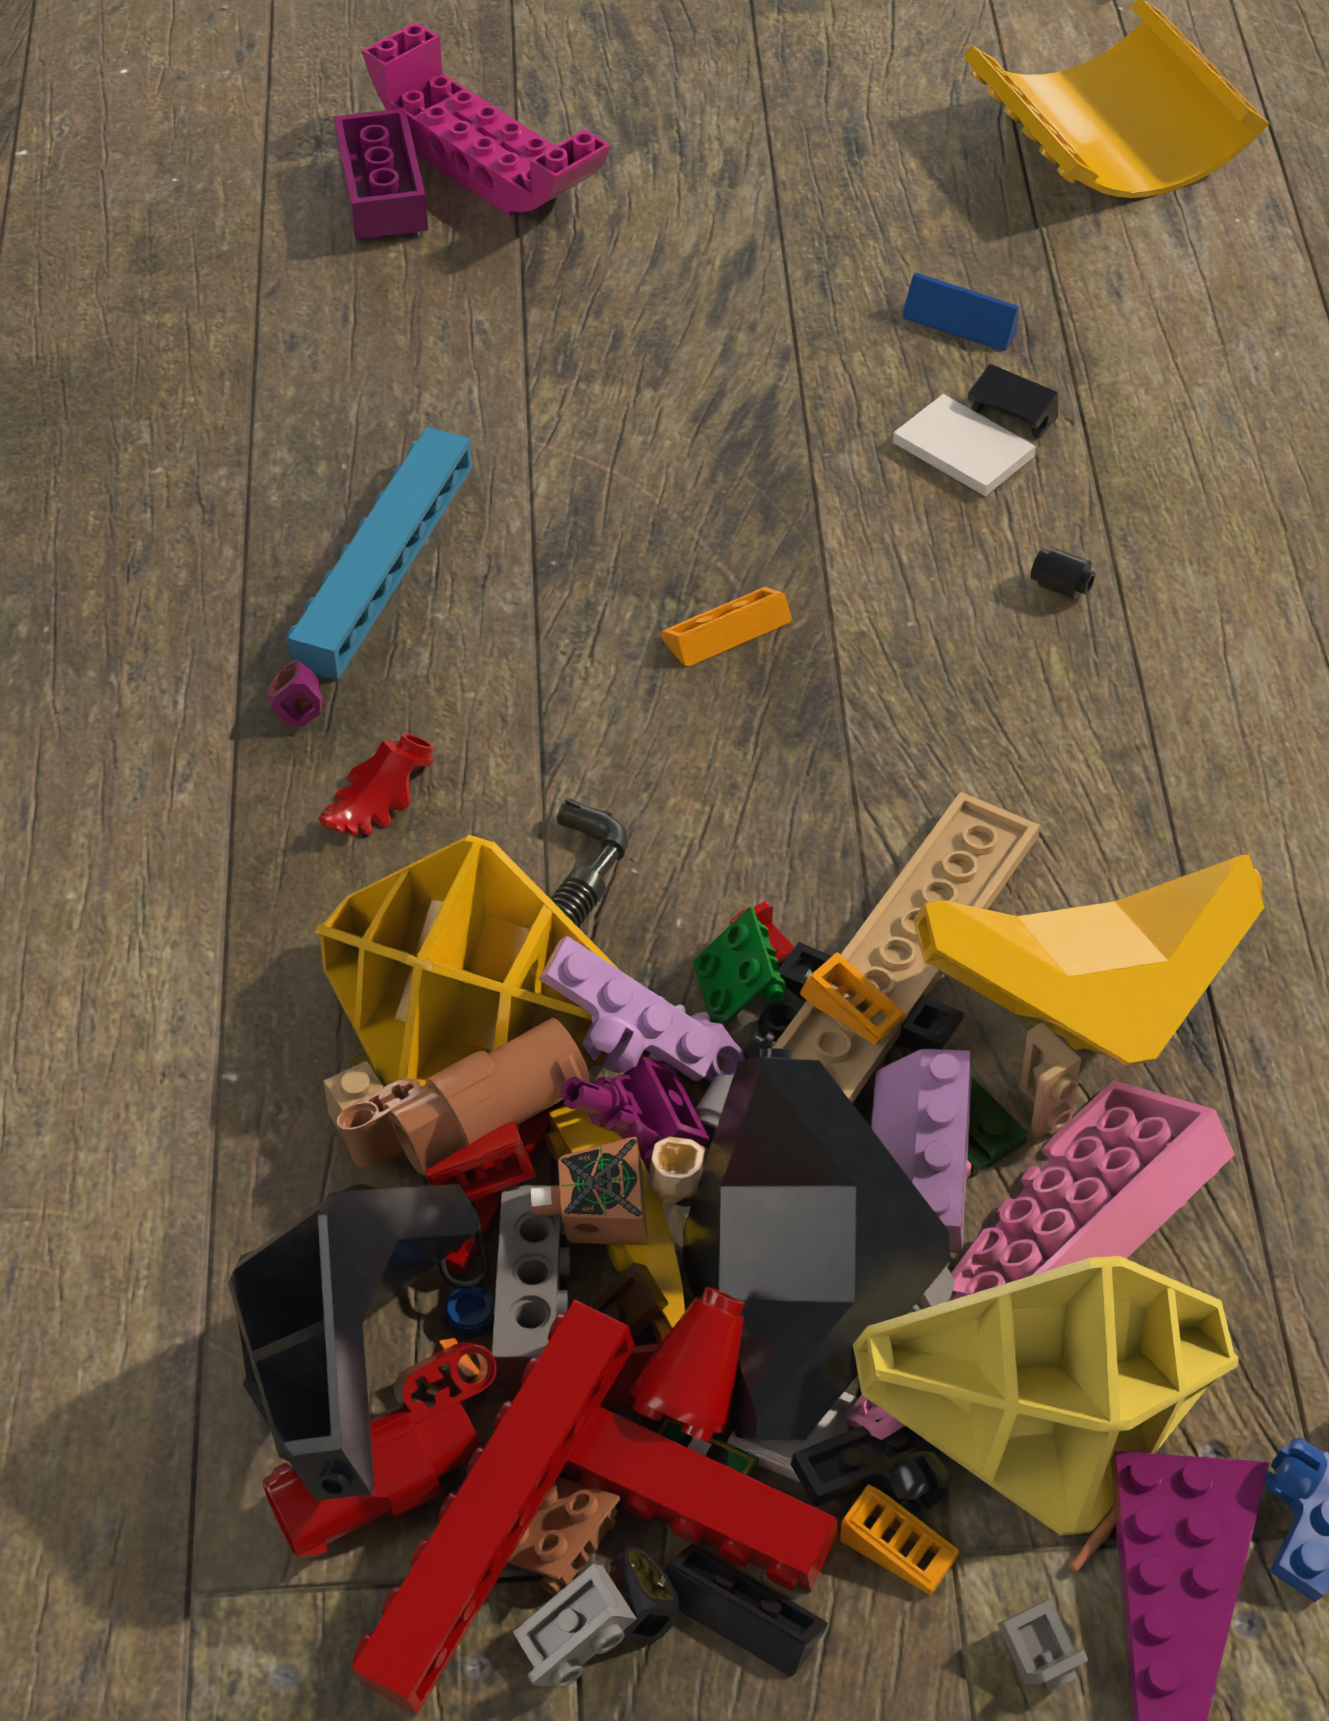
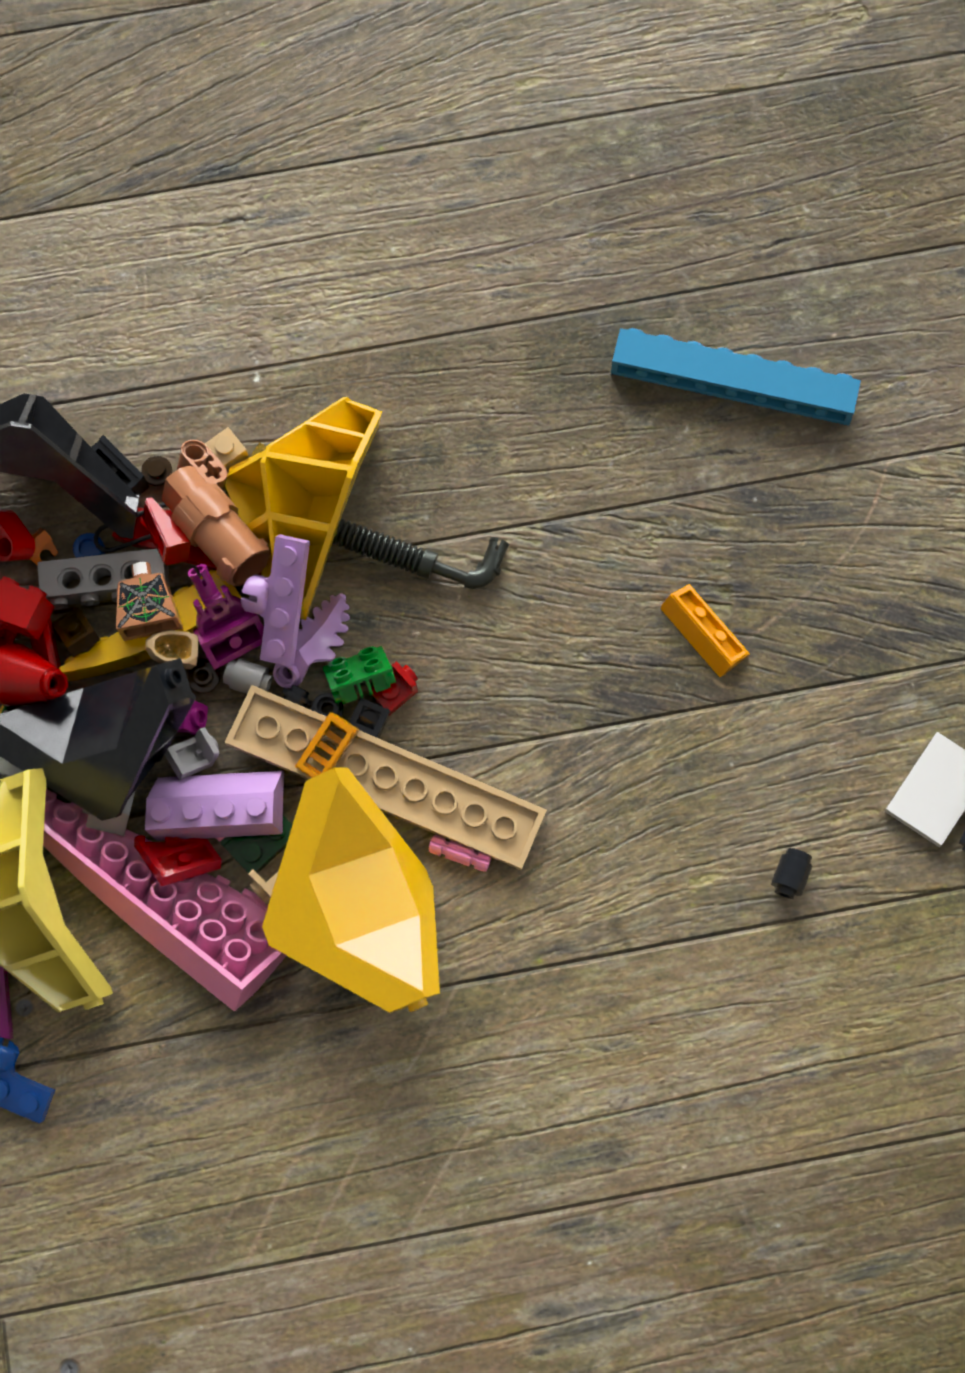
camera: 85 degrees right, 25 degrees up
magenta rock [268,660,323,726] -> none
red plant [318,733,434,836] -> none
none -> red wing [134,835,222,887]
none -> bright pink axle [429,835,492,872]

